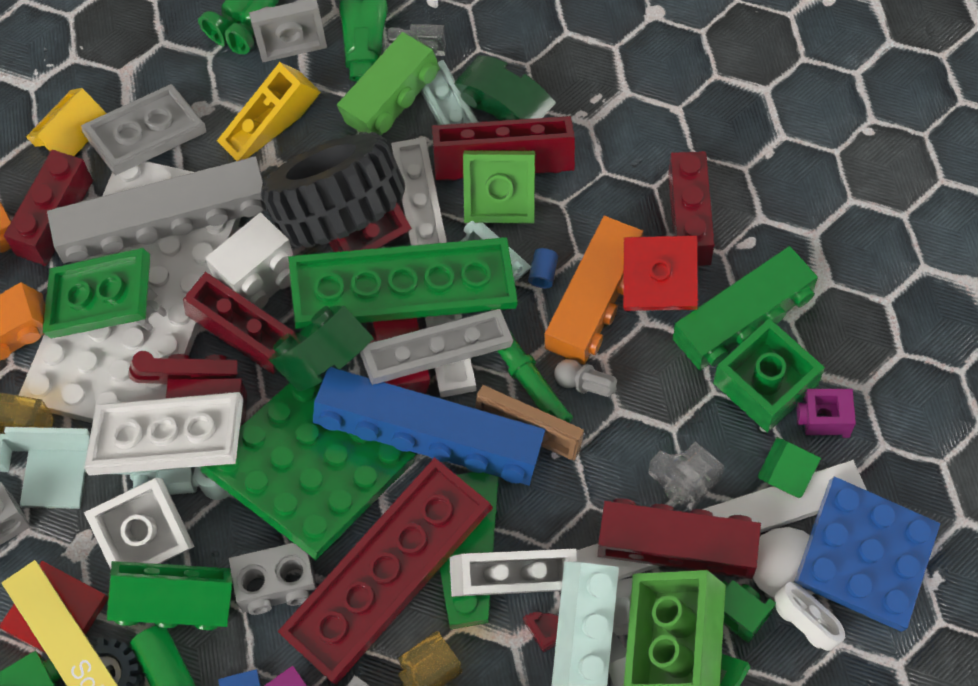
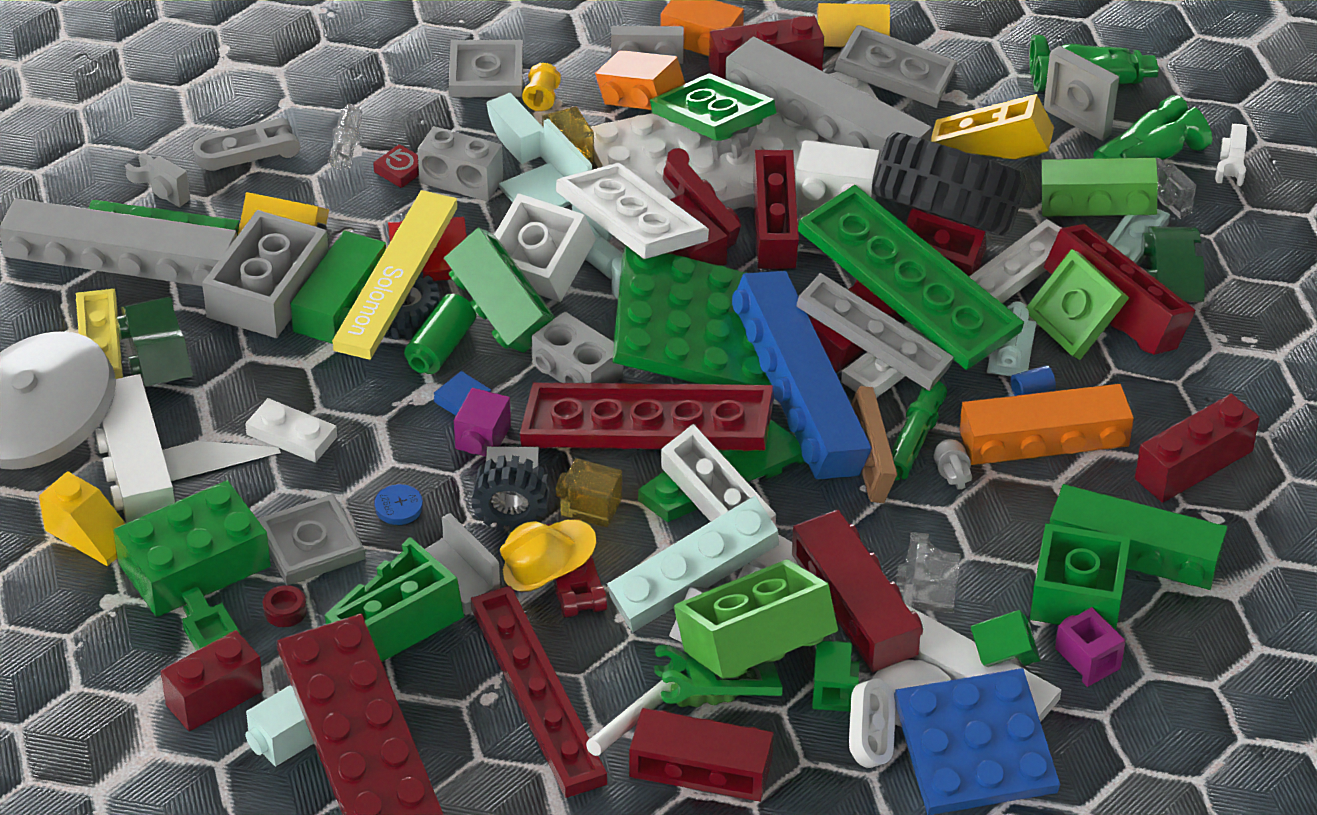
camera: 50 degrees right, 20 degrees down
dark green brick [268,305,374,391] -> none
red plate [623,236,698,311] -> none

